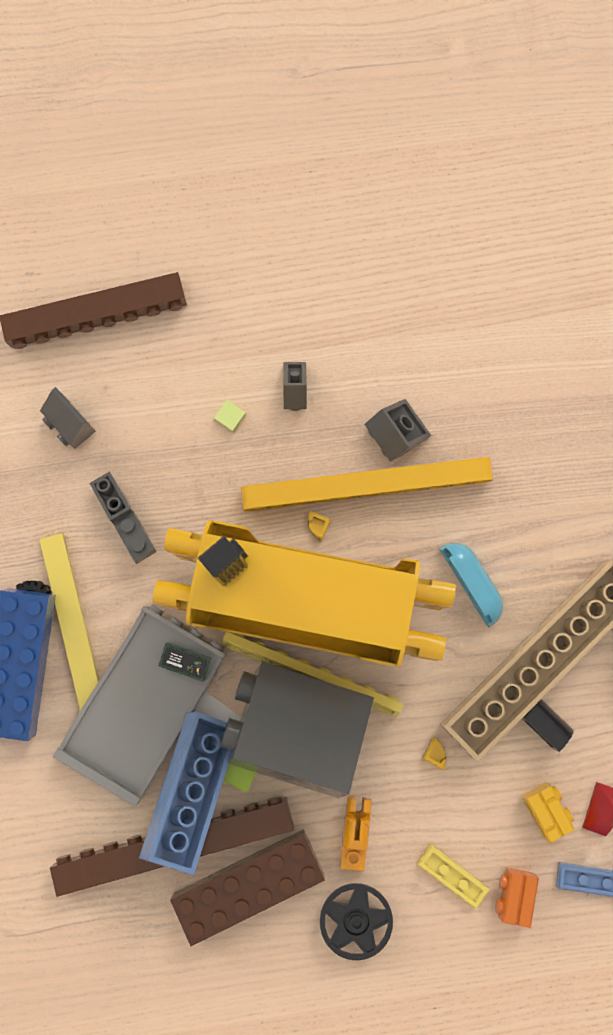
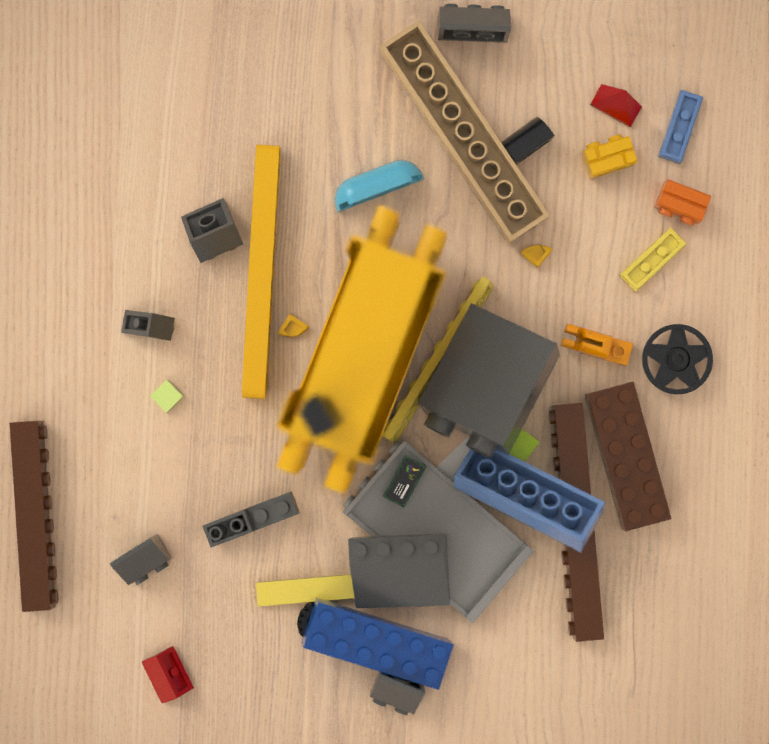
camera: 75 degrees left, 5 degrees up
none -> dark grey slope [348,533,450,608]

